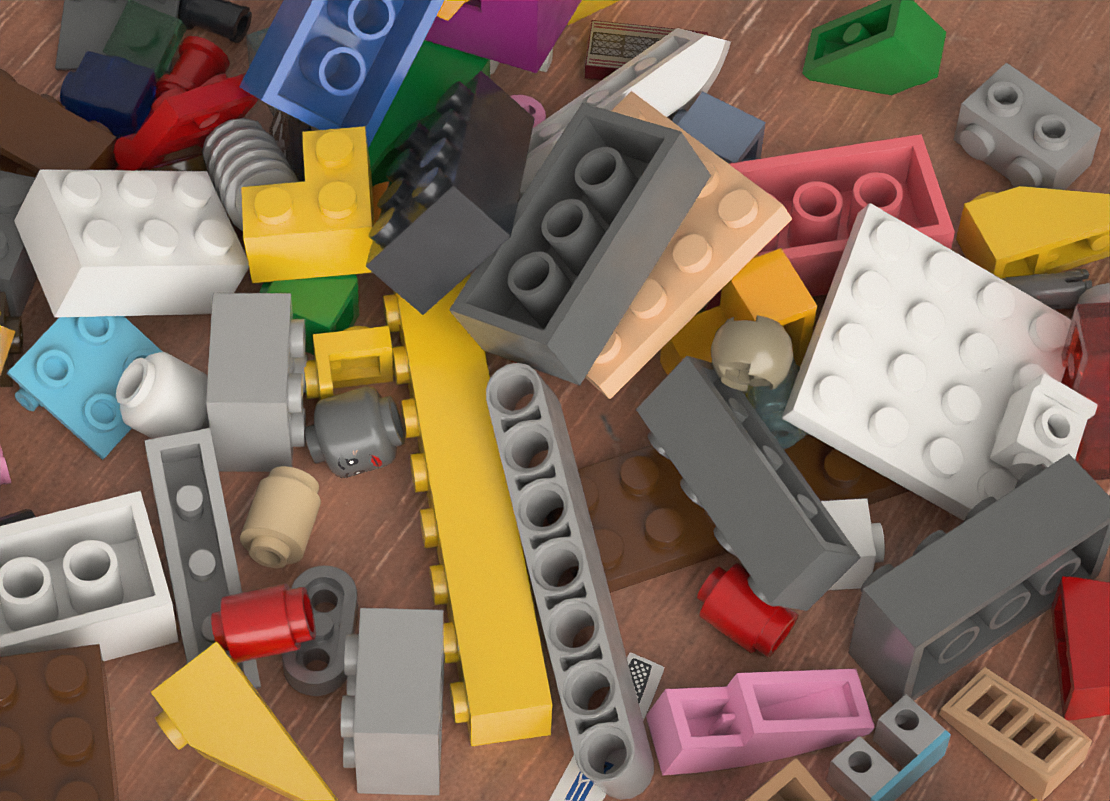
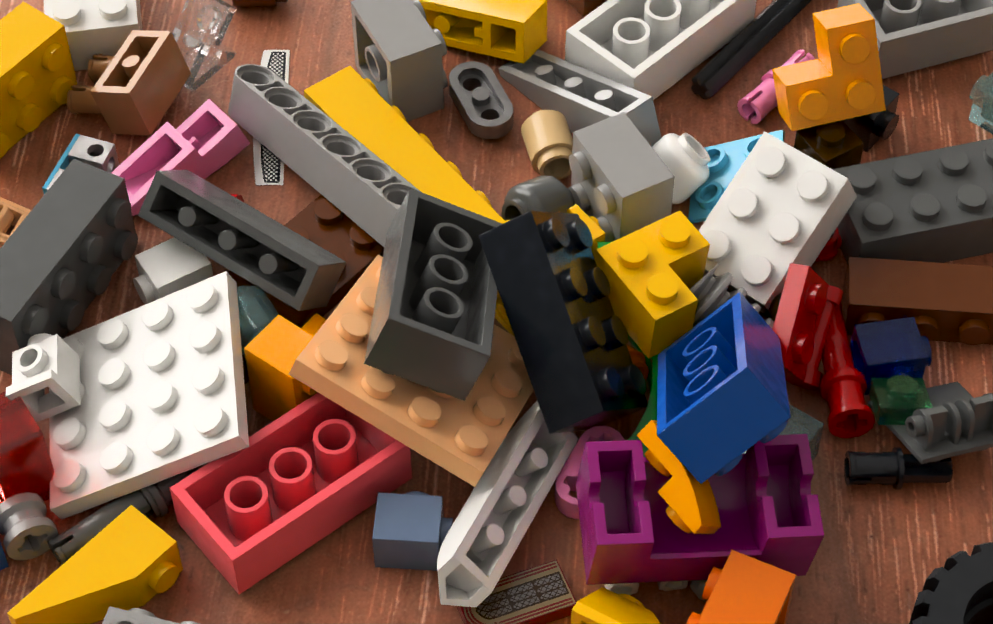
camera: 155 degrees right, 5 degrees down
red brick [211,583,316,663] -> none
dark tan piece [711,315,793,392] -> none

